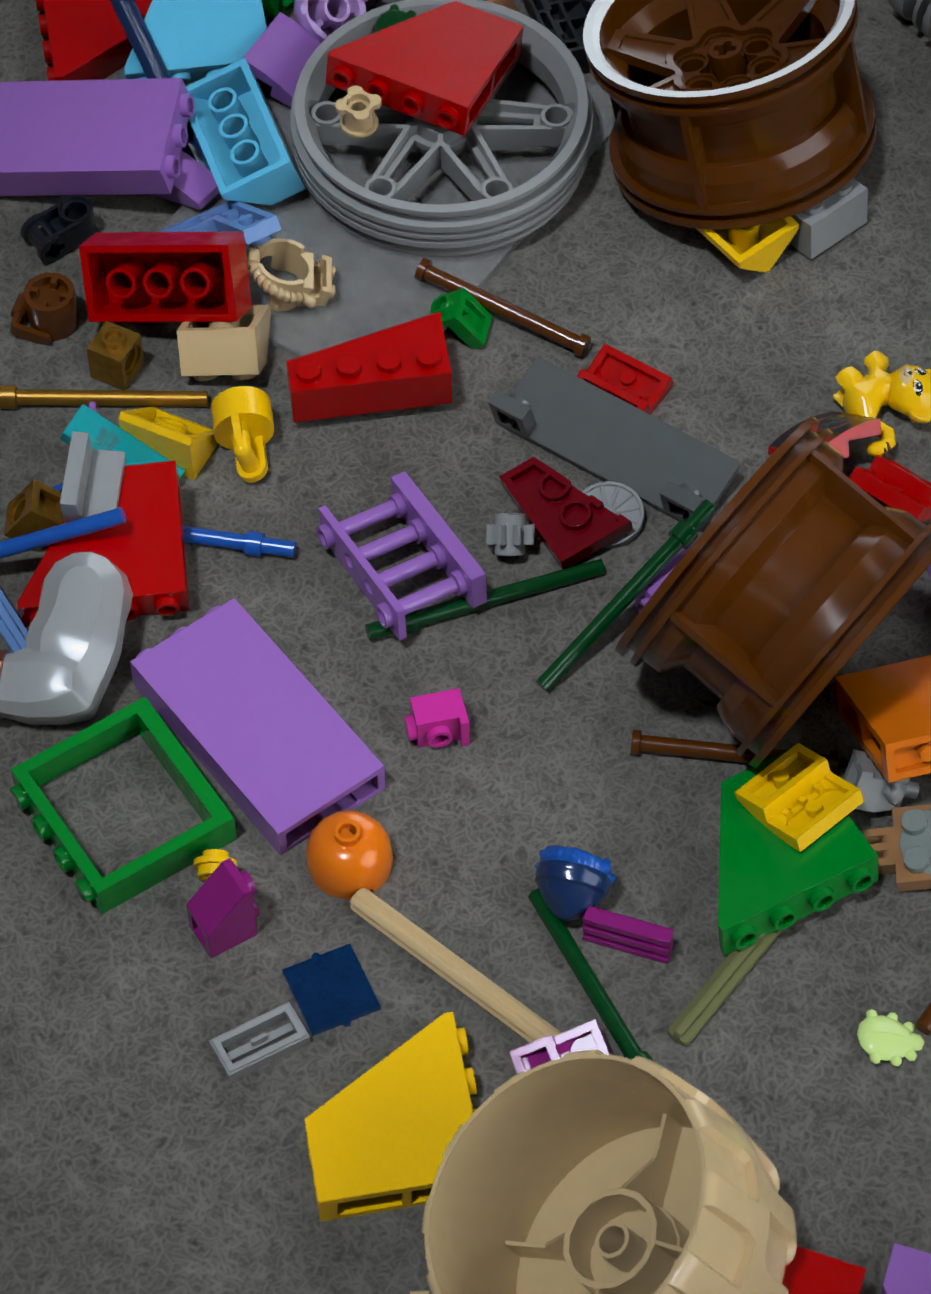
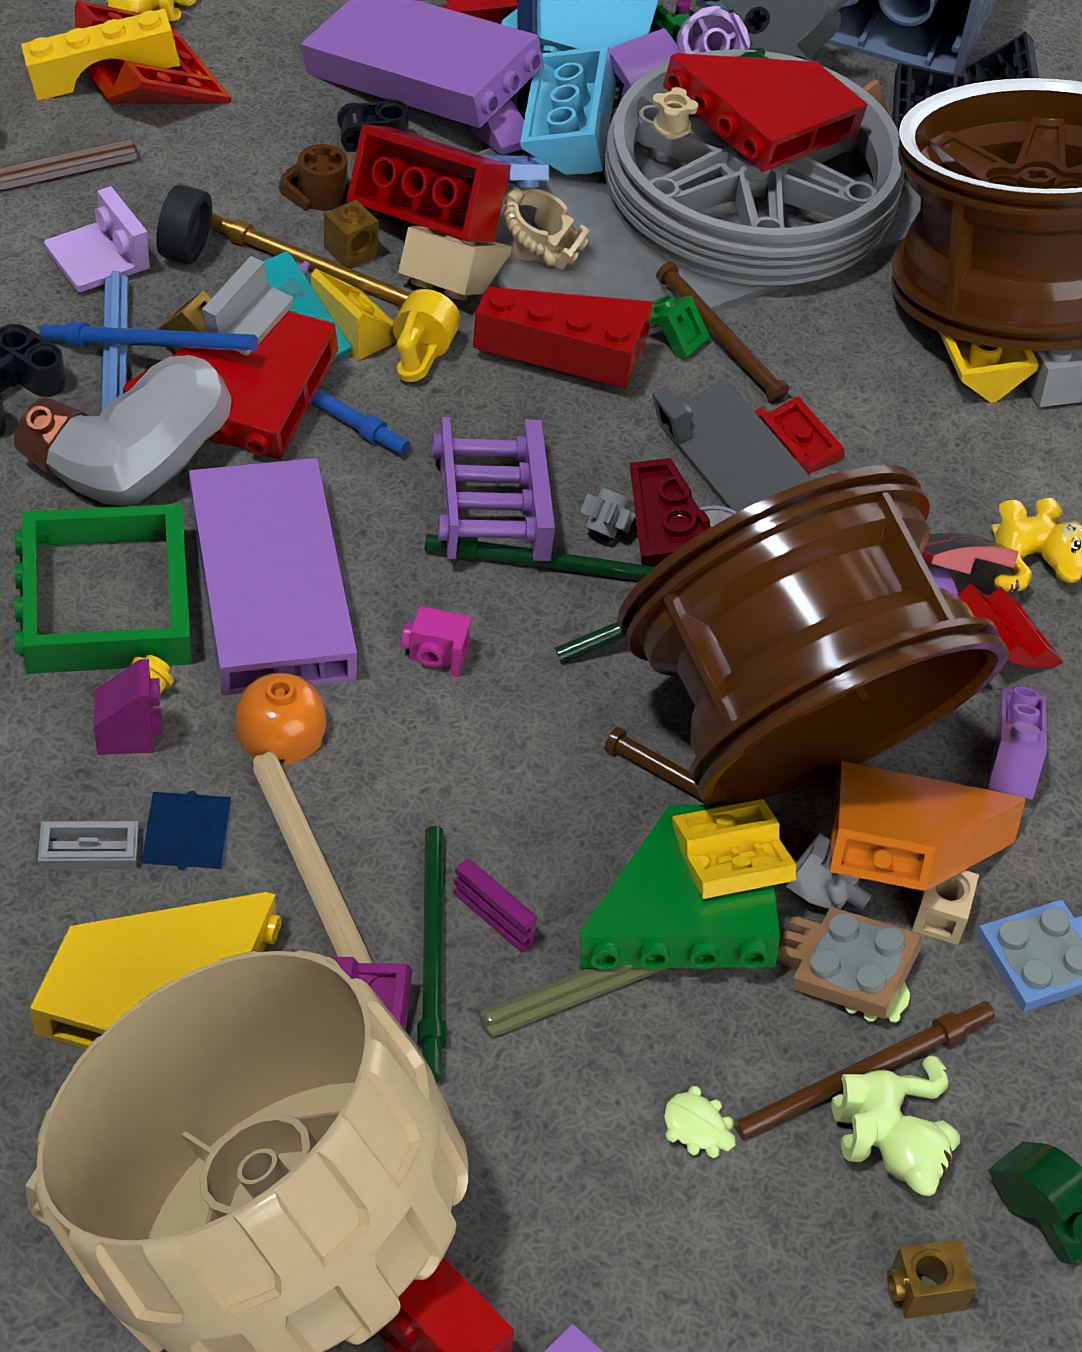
camera: 20 degrees right, 5 degrees down
dark blue hair [535,845,616,921] -> none

